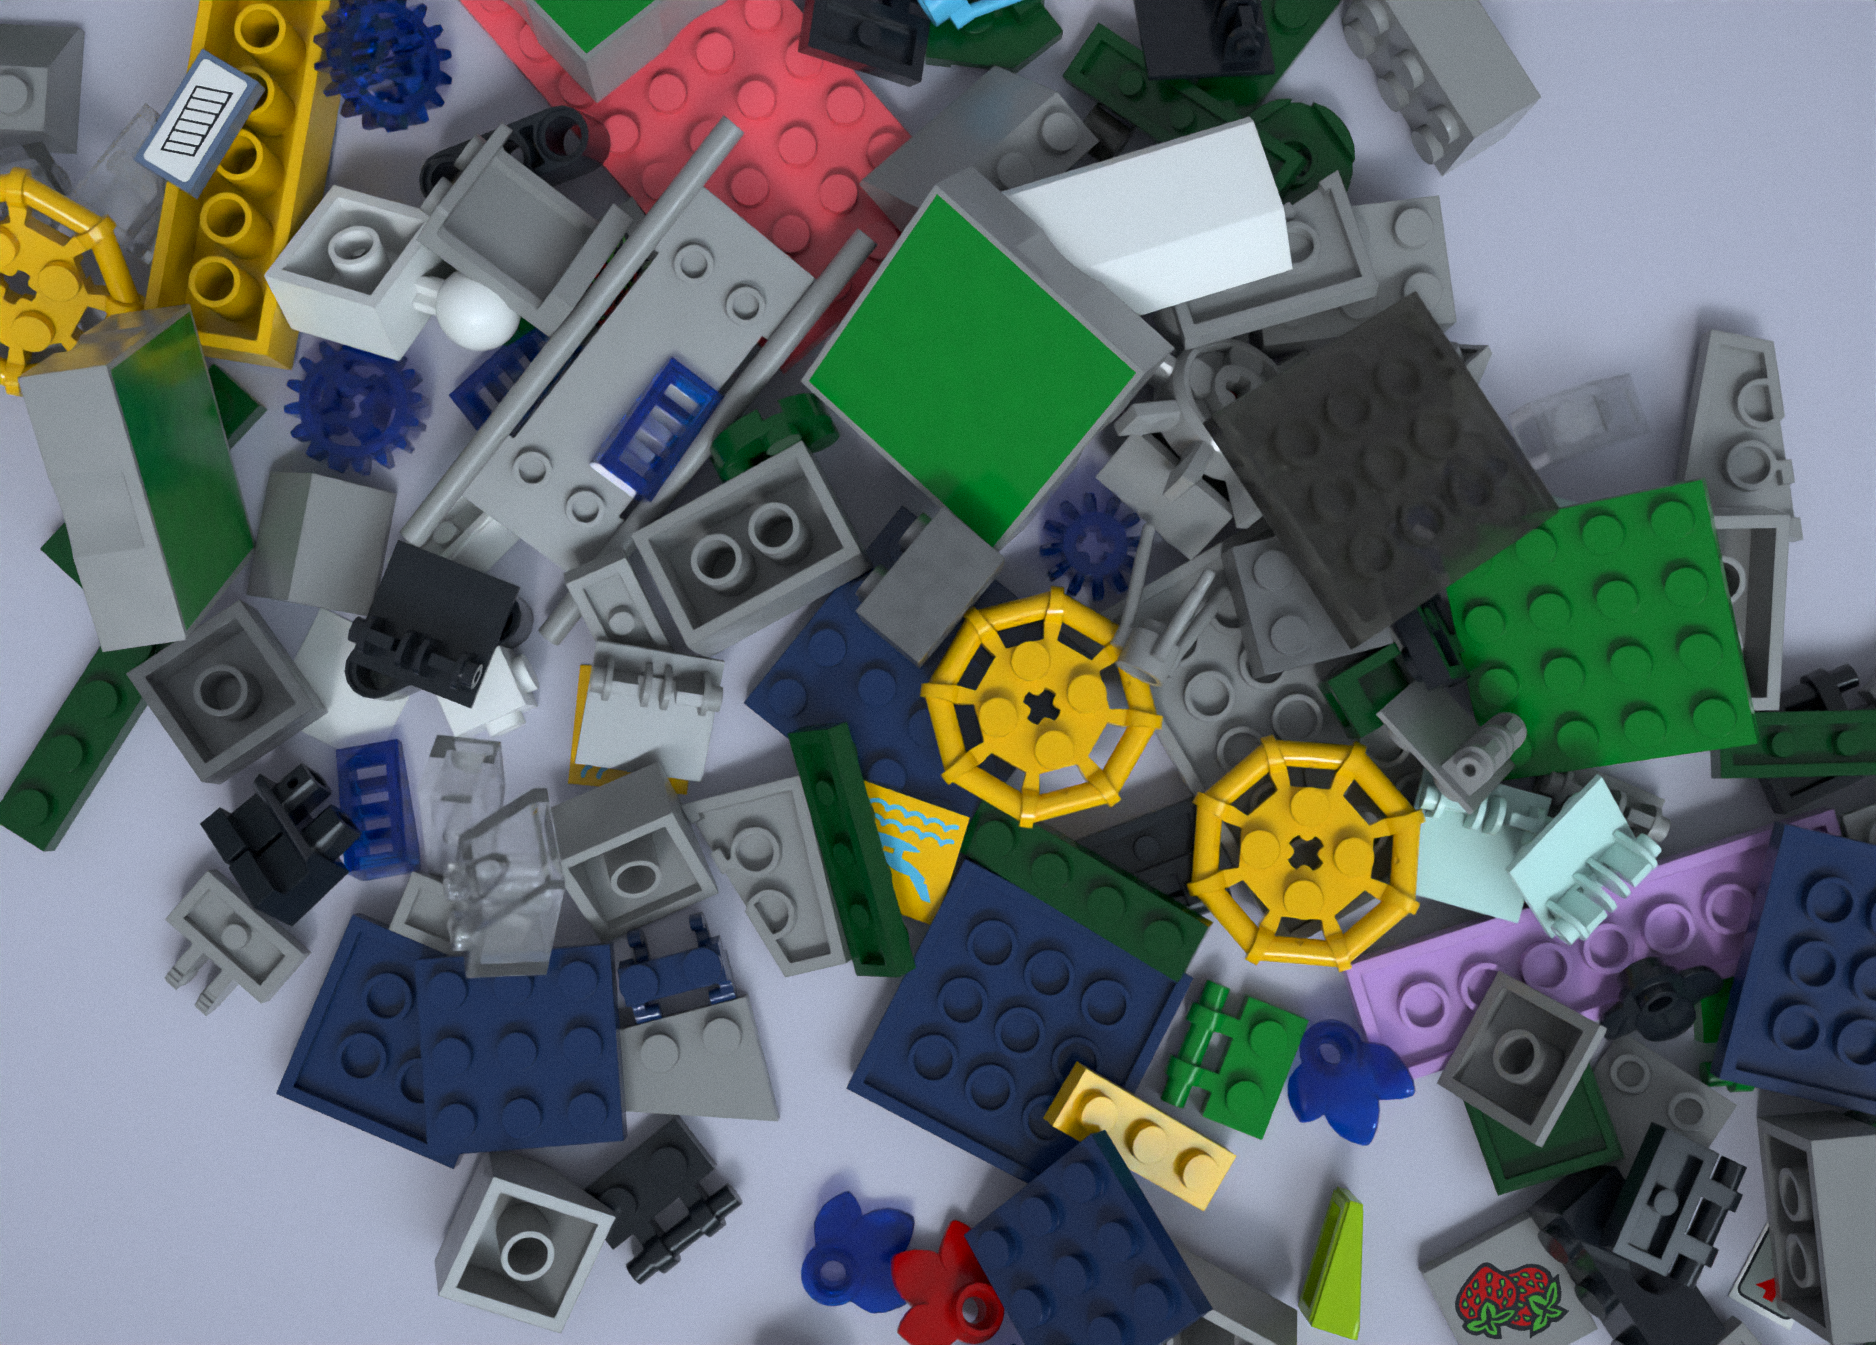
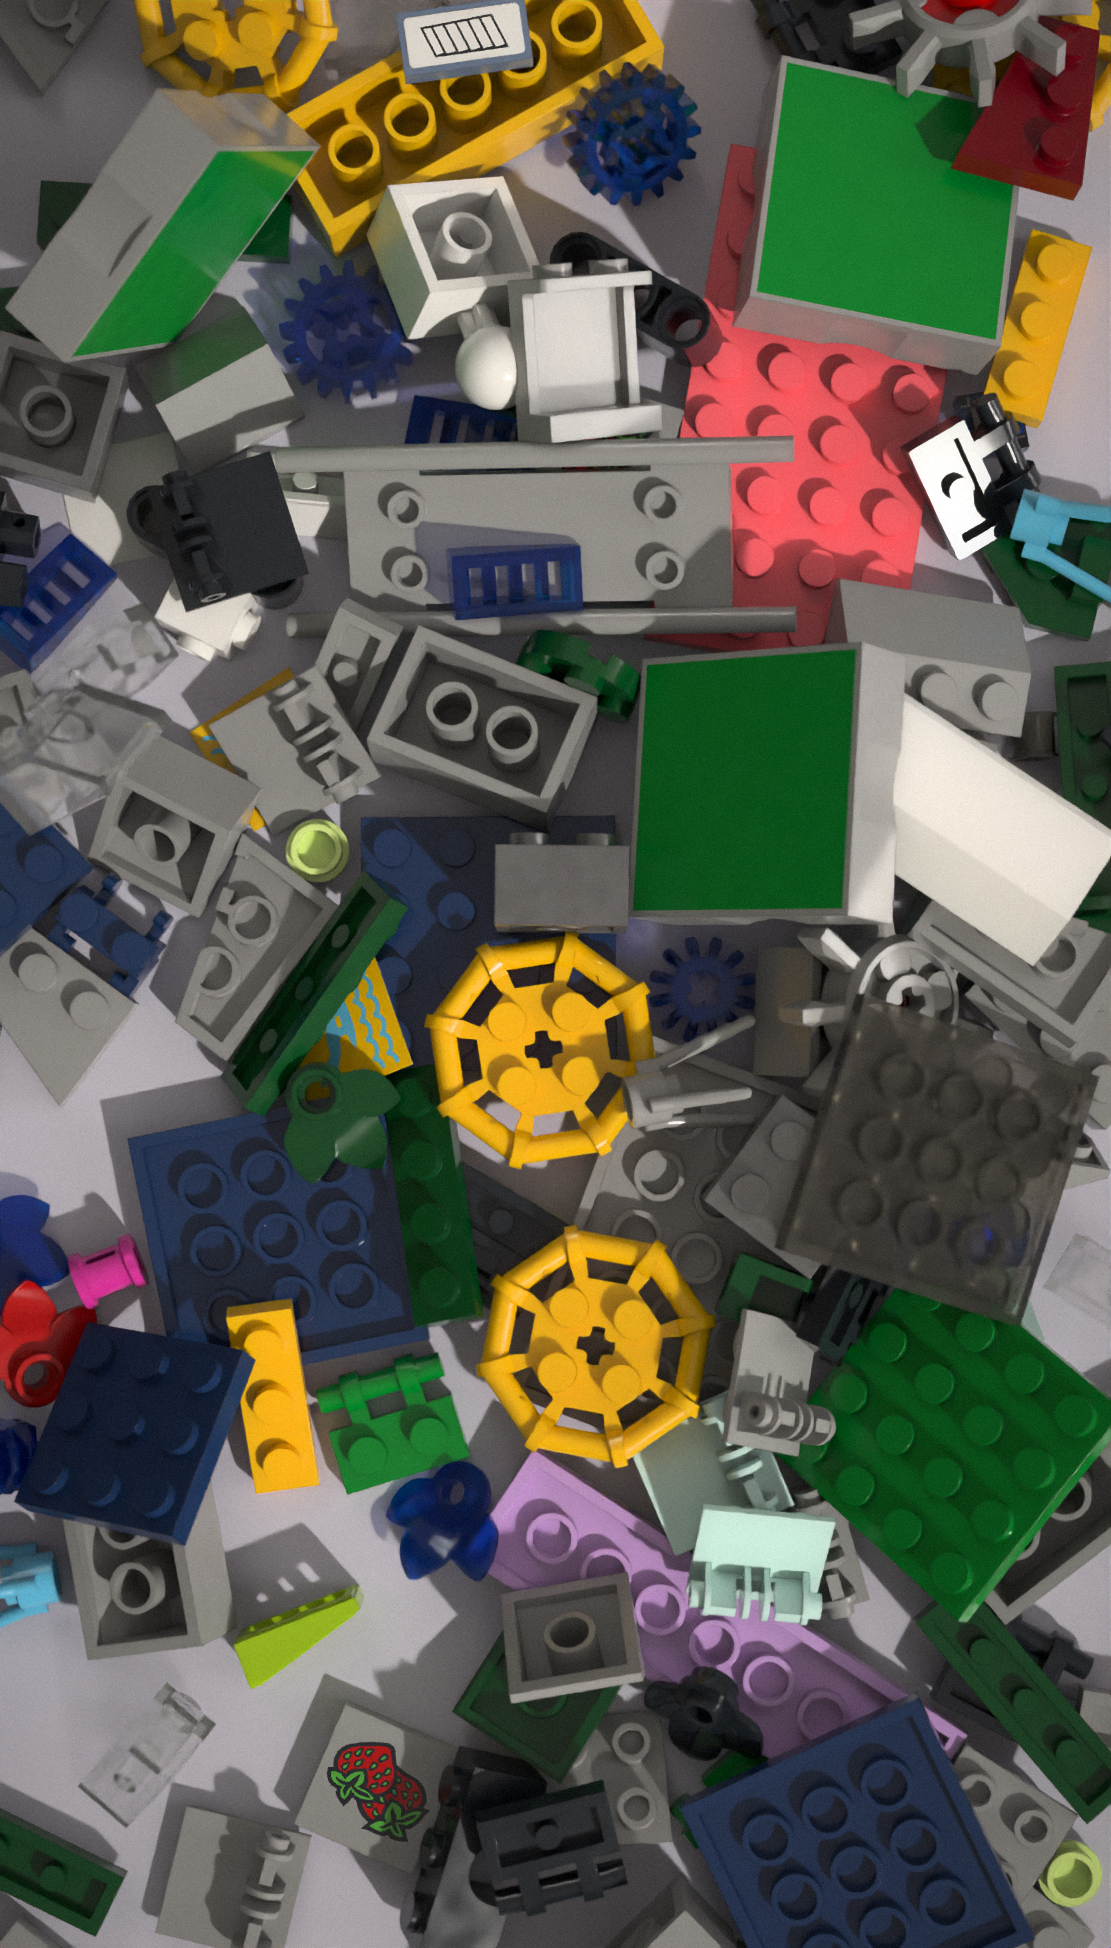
camera: 50 degrees right, 0 degrees up
none -> dark pink bush [67,1233,149,1309]
none -> dark green plate [284,1062,401,1184]
none -> yellowish green plate [286,819,350,883]

